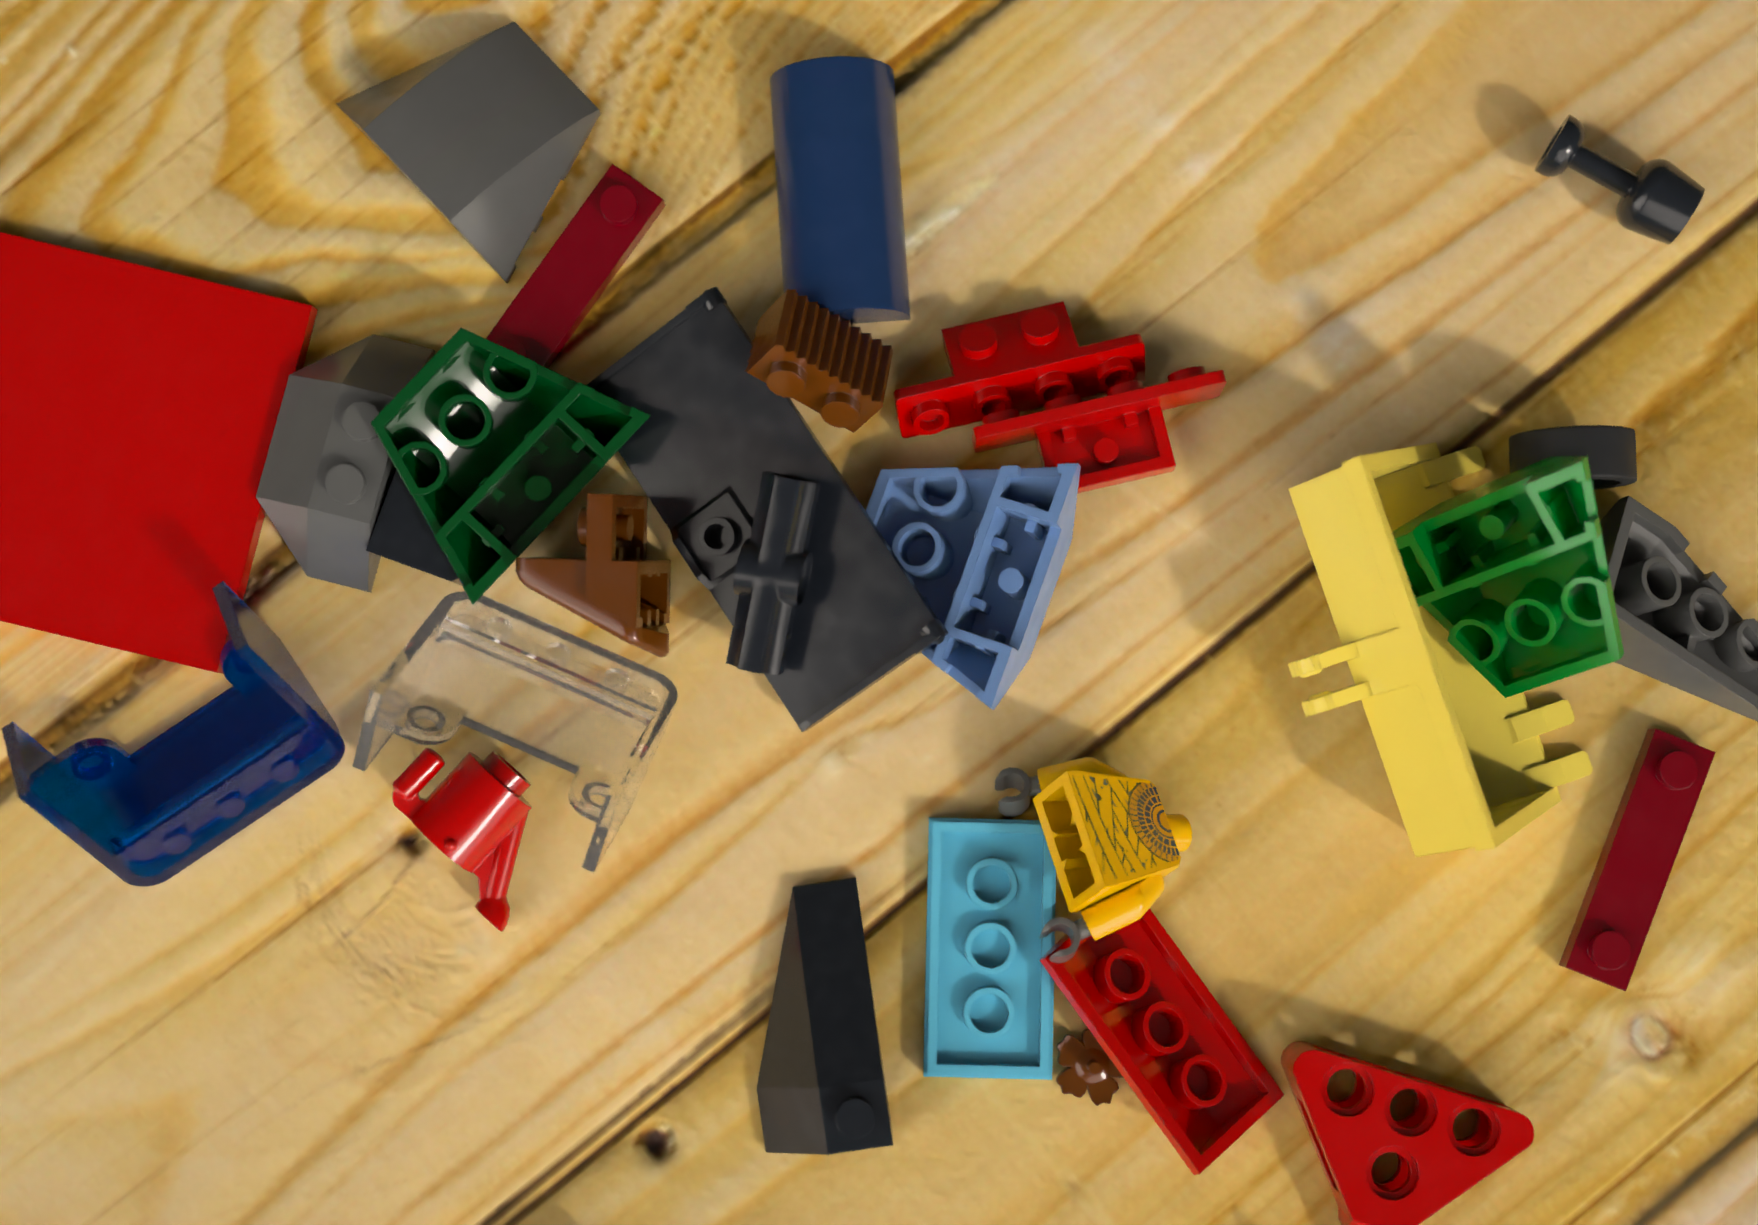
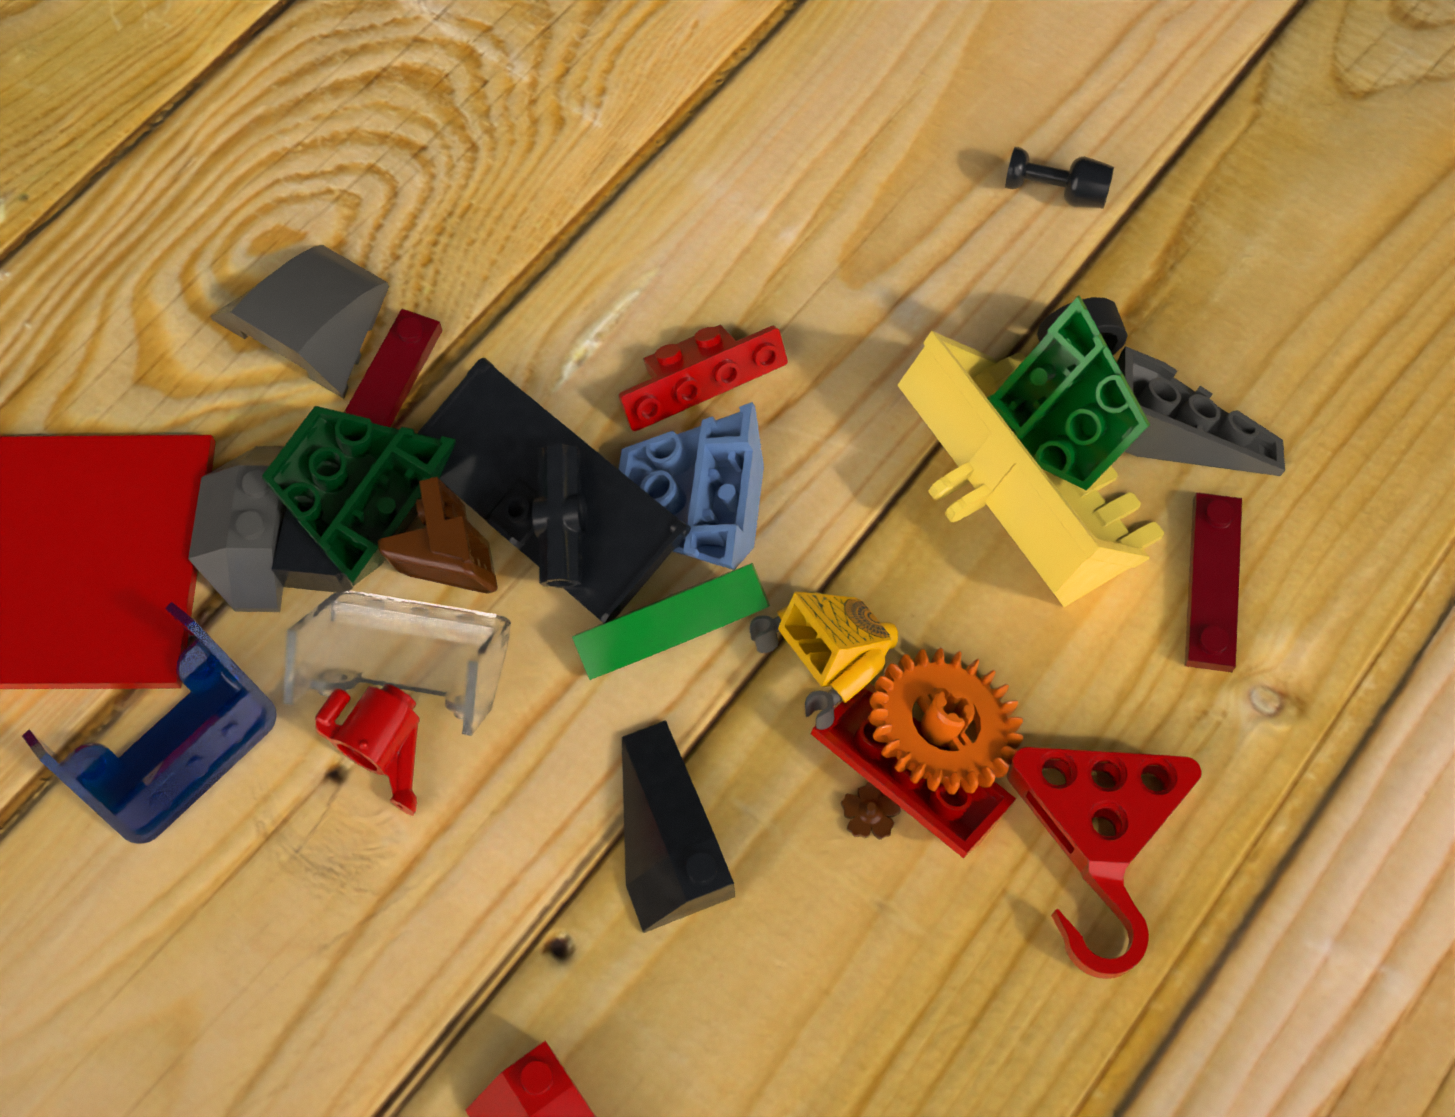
camera: 10 degrees left, 20 degrees down
reddish brown brick [745,289,893,433] -> none
dark blue brick [770,56,911,324] -> none
medium azure tile [923,817,1056,1080] -> none
red bracket [972,366,1227,493] -> none
none -> green slope [572,563,770,680]
none -> orange gear [868,648,1024,794]

